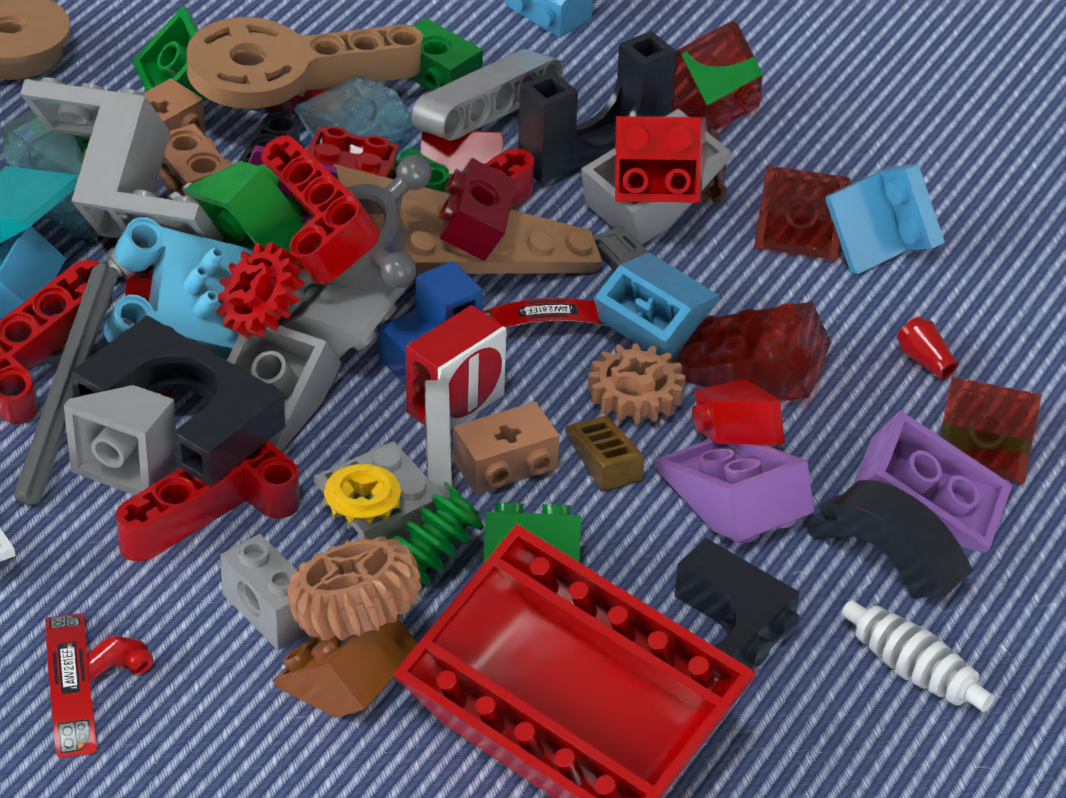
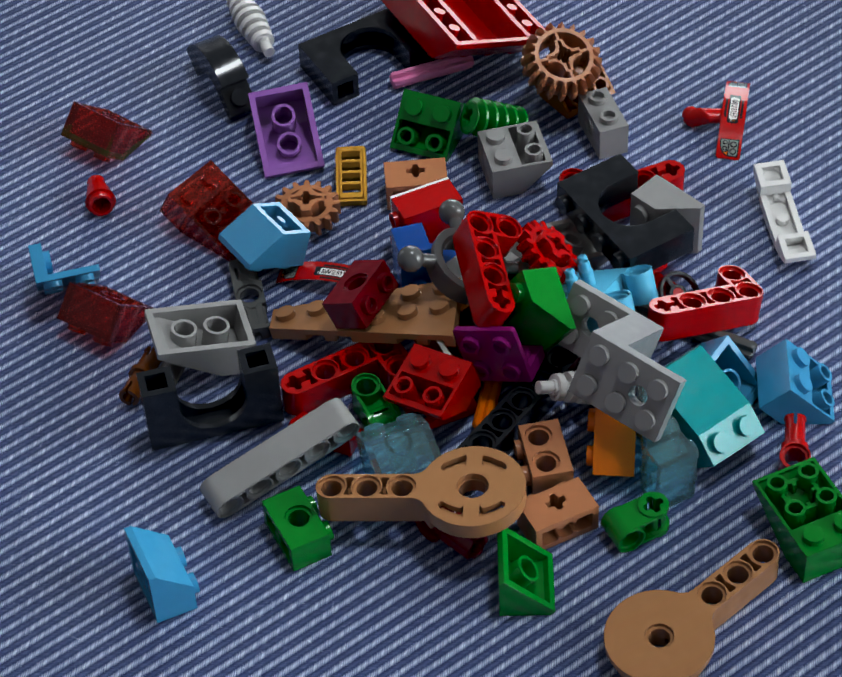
camera: 155 degrees left, 5 degrees up
dark grey axle [14,263,118,506] -> none
yellow gear [324,464,401,525] -> none
light grey beam [425,380,452,498] -> none
red slope [615,116,706,203] -> none
clear red slope [671,21,763,134] -> none
red slope [692,379,785,445] -> none
medium lavender slope [853,410,1012,553] -> none

